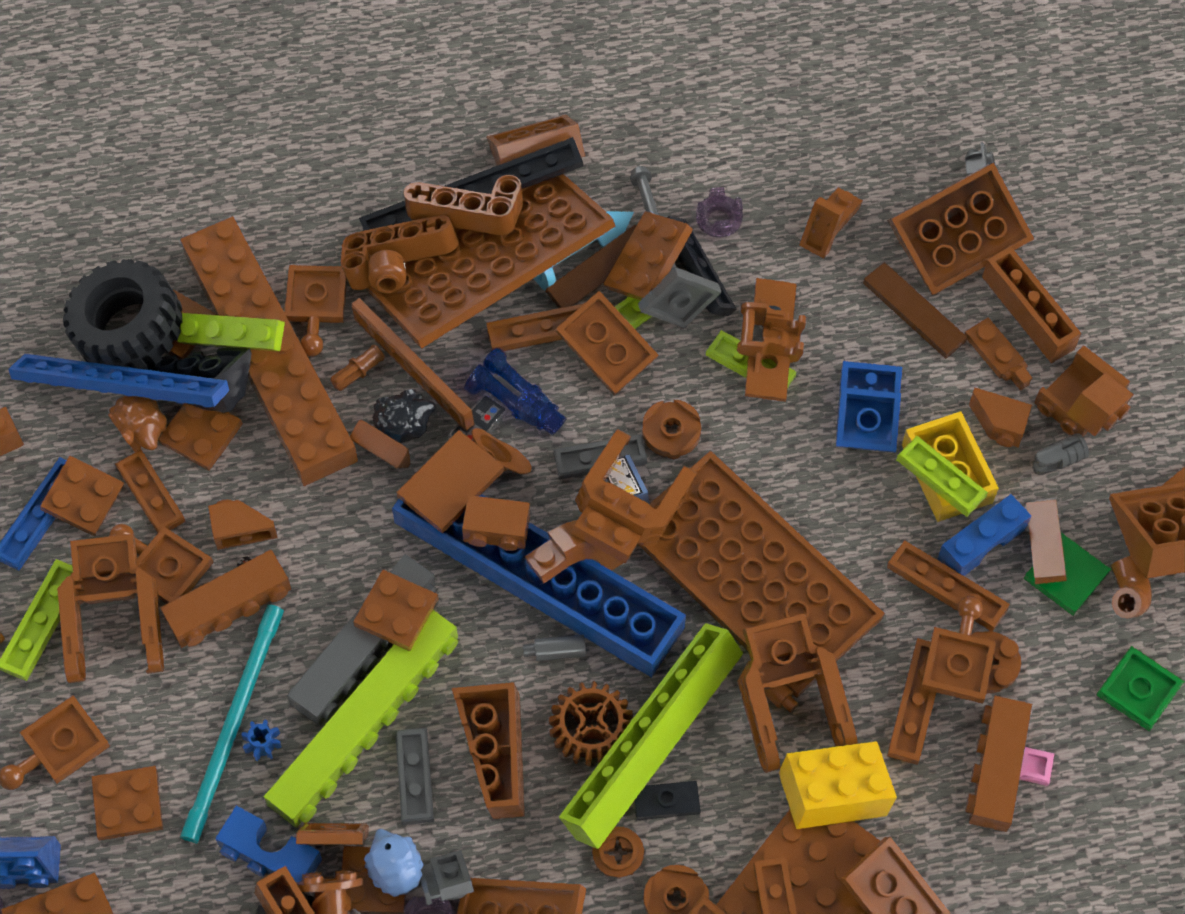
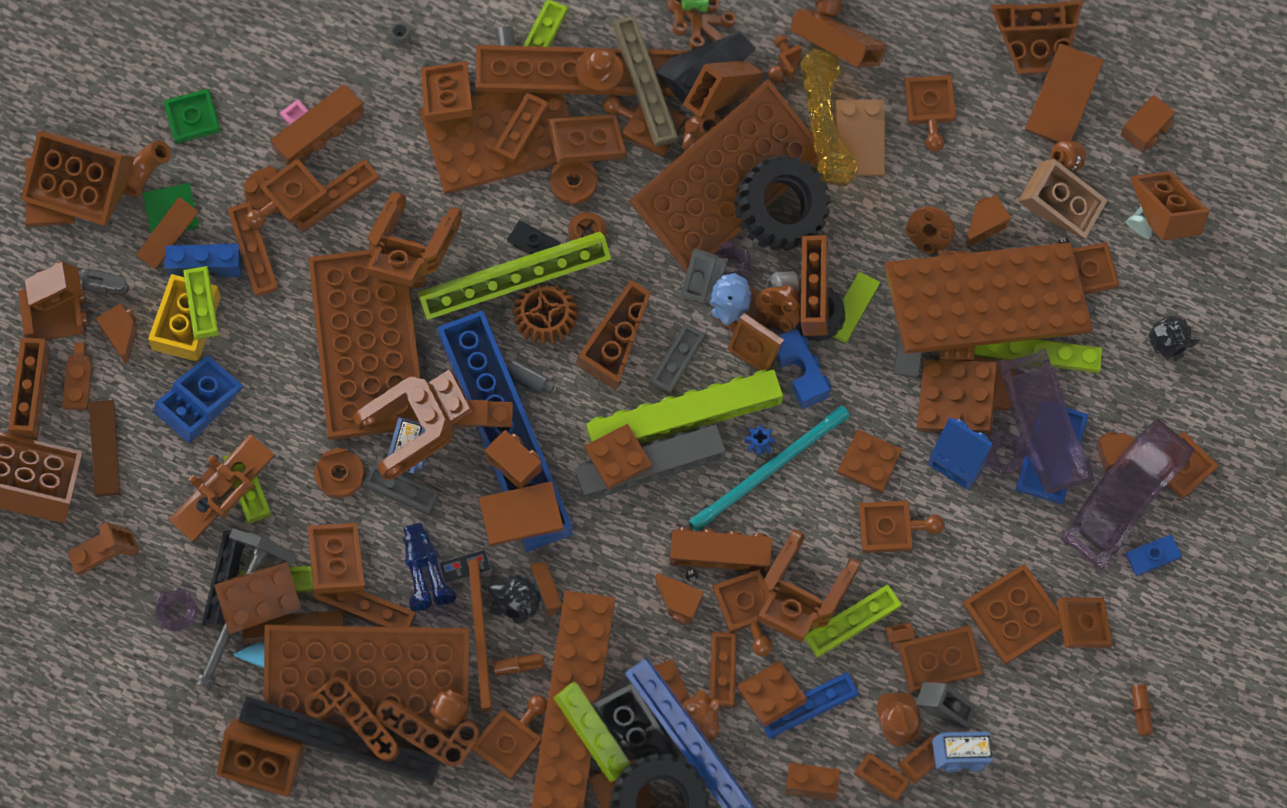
camera: 145 degrees left, 5 degrees up
dark orange piece [471,428,532,474] -> none
yellow brick [779,741,897,829] -> none

